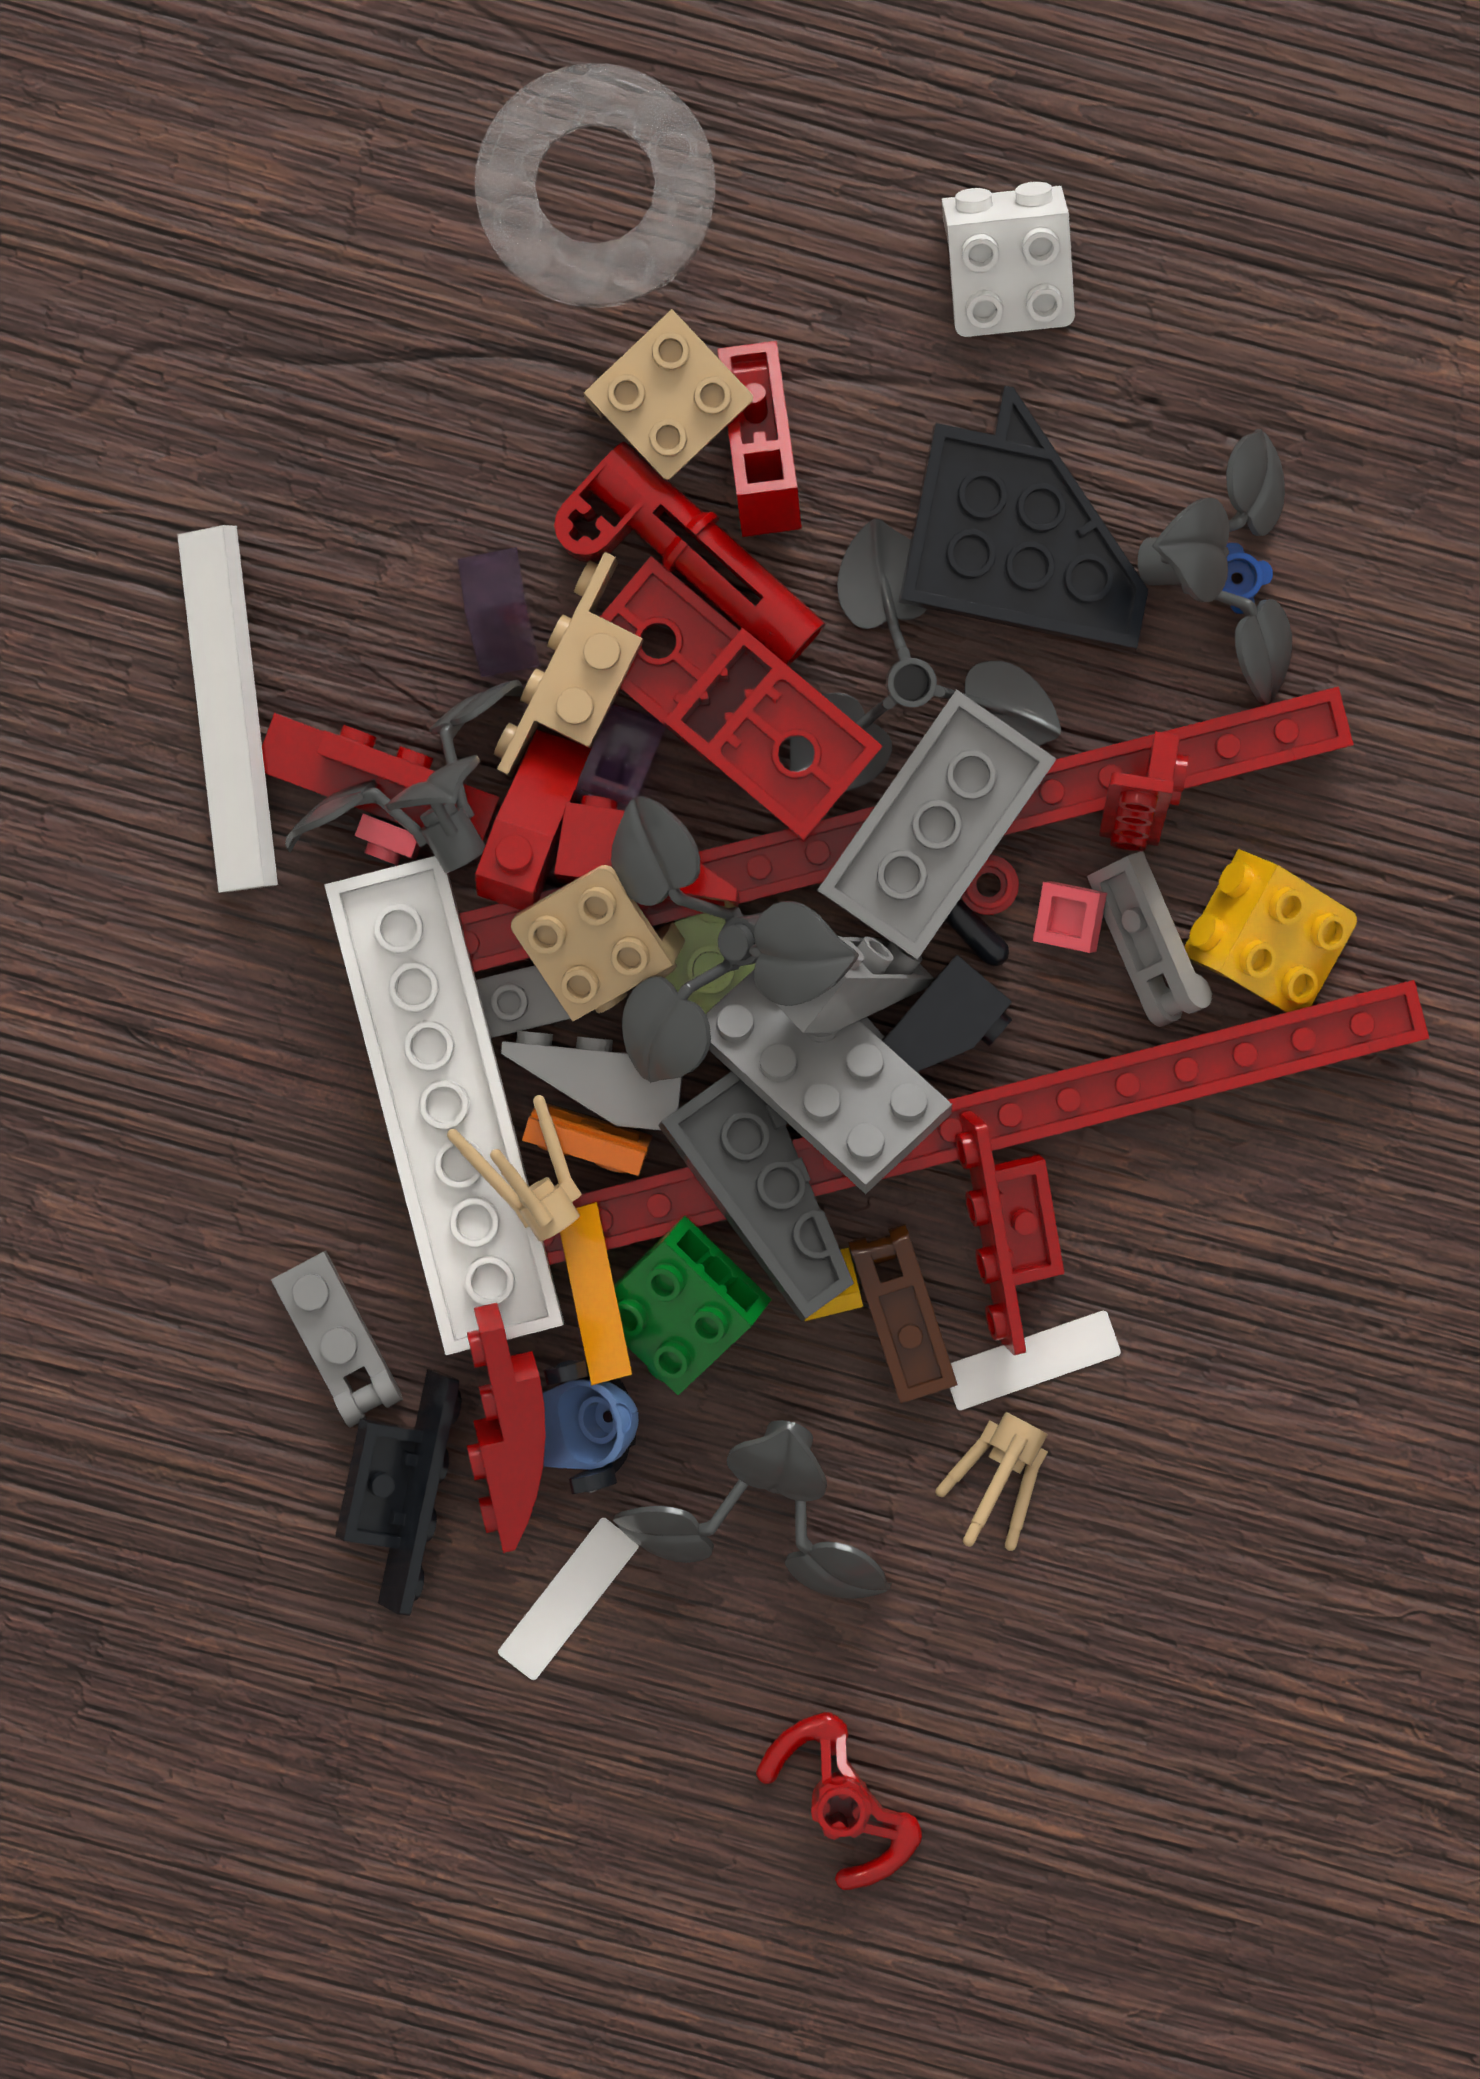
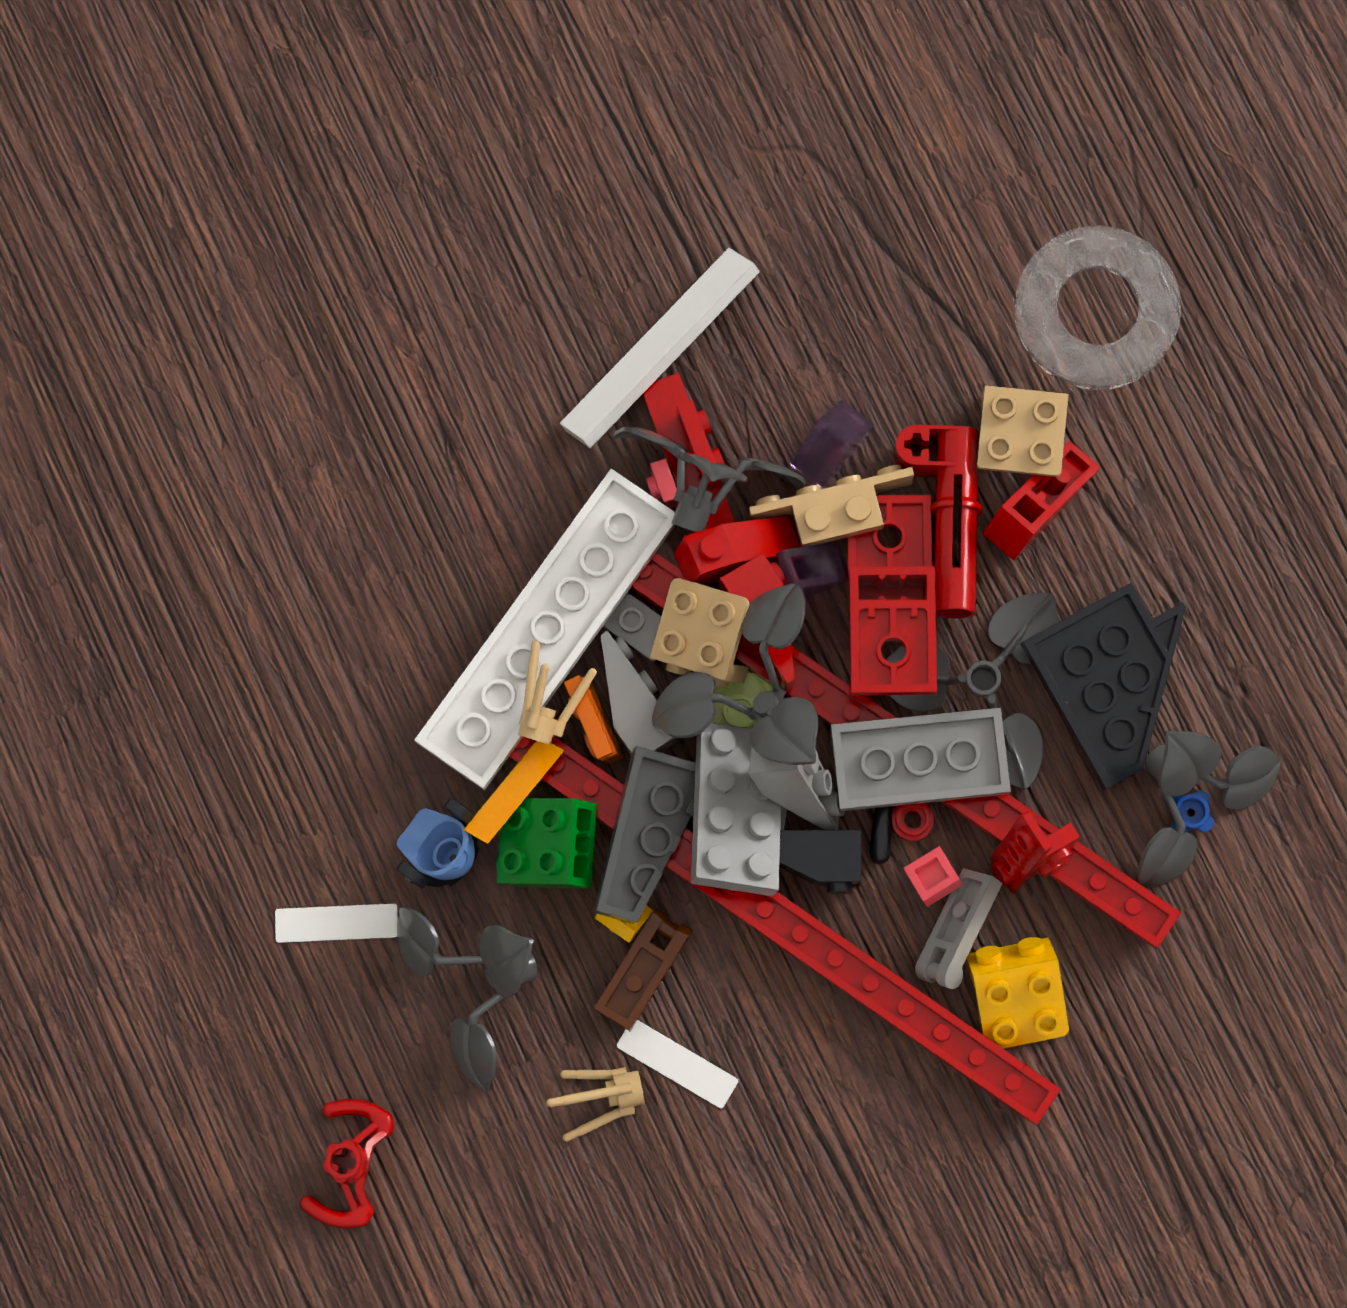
camera: 55 degrees right, 10 degrees down
light grey plate [271,1251,403,1428] -> none
black bracket [335,1369,462,1616] -> none
red slope [466,1303,546,1553] -> none
white bracket [942,182,1075,337] -> none
red bracket [955,1111,1065,1356] -> none

